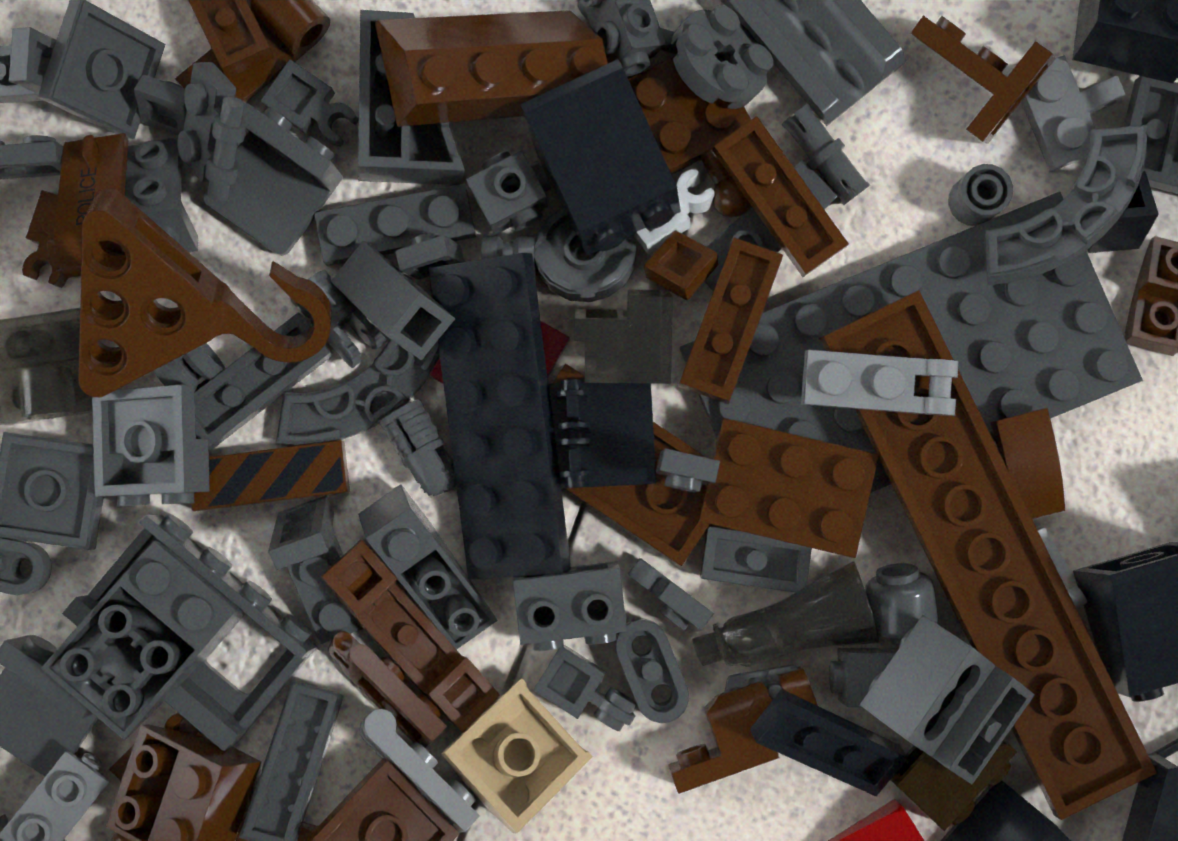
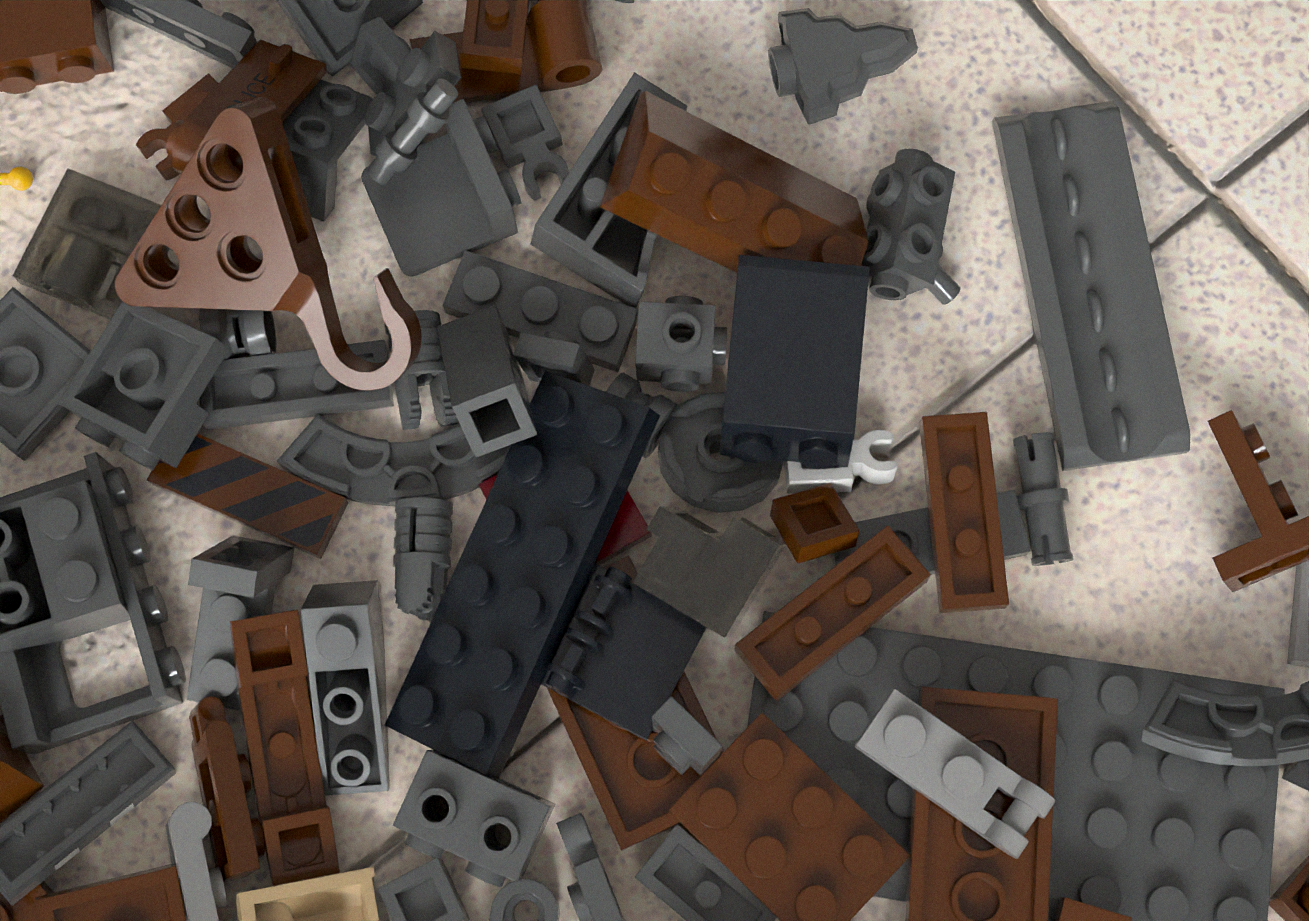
camera: 30 degrees right, 10 degrees down
reddish brown plate [628,54,751,218] -> none
dark grey plate [671,5,773,109] -> none
dark grey wheel [948,164,1013,226] -> none

